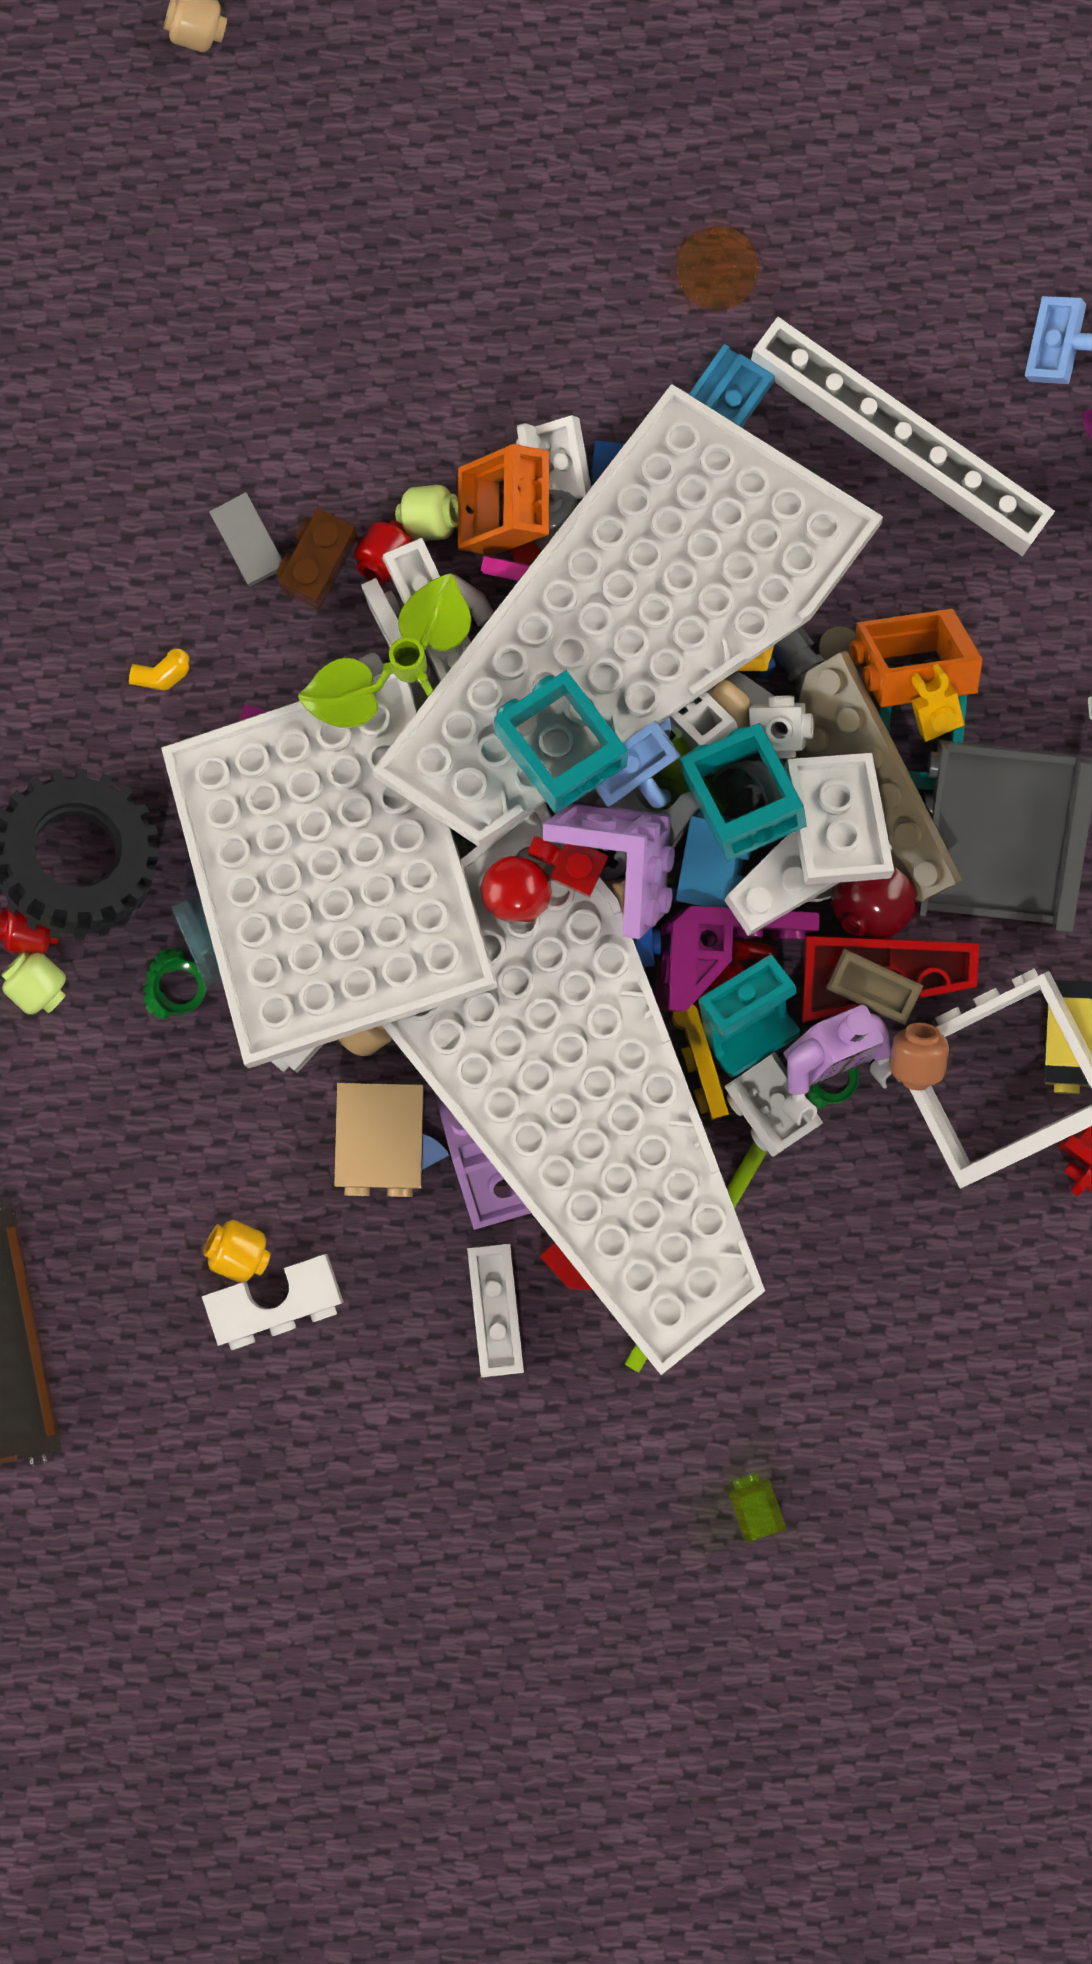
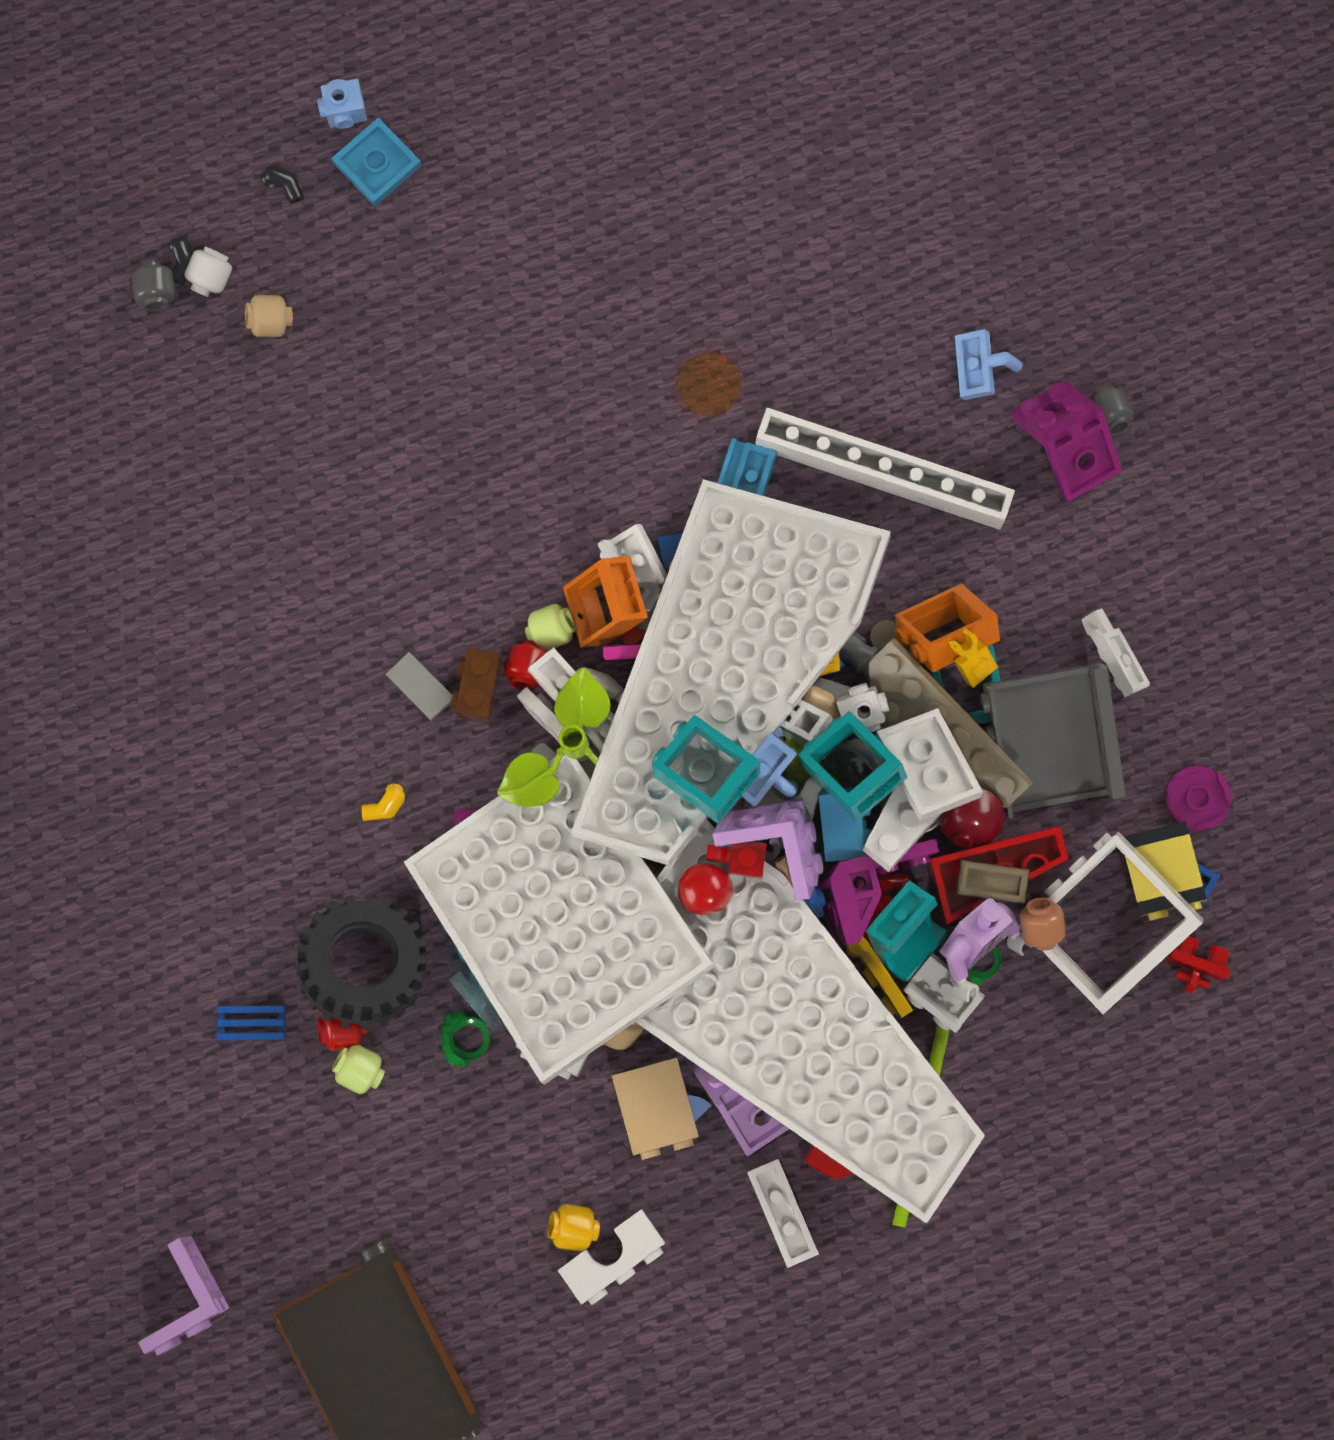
camera: 15 degrees left, 5 degrees down
clear neon green brick [726,1472,786,1543] -> none

